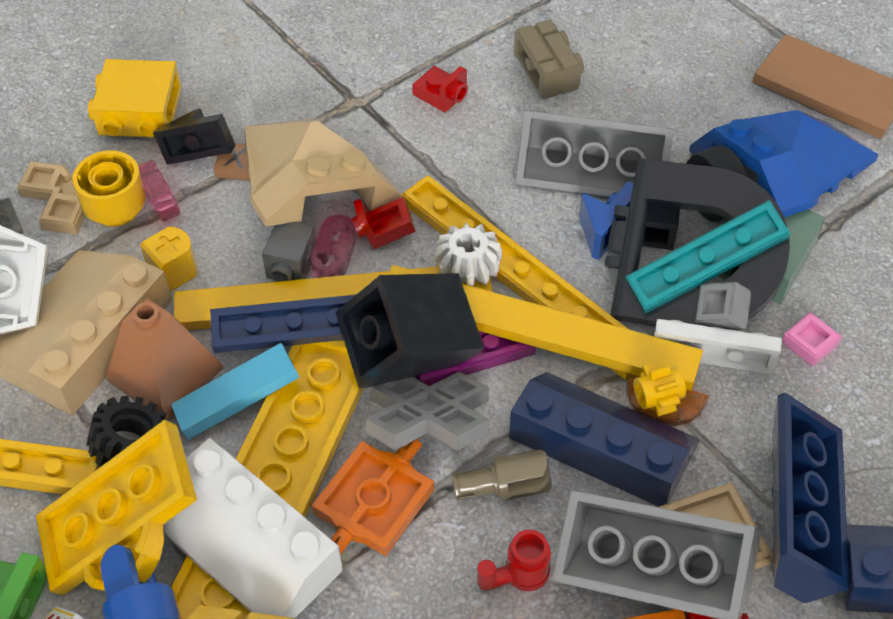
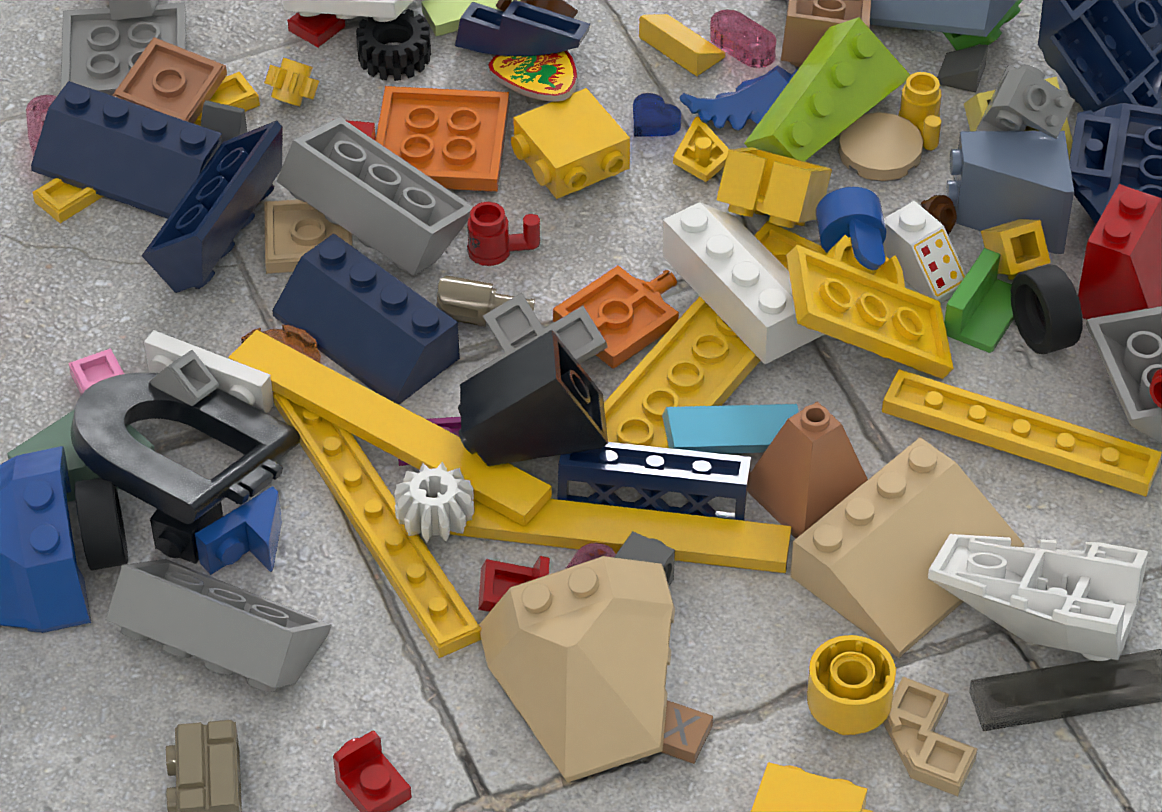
camera: 165 degrees left, 5 degrees down
black tyre [87,396,170,467] -> none
clear pink beam [138,160,180,222] -> none
yellow piece [140,226,198,292] -> none
black slope [153,108,236,165] -> none
teal tile [625,200,790,314] -> none
yellow gear [633,360,686,417] -> none

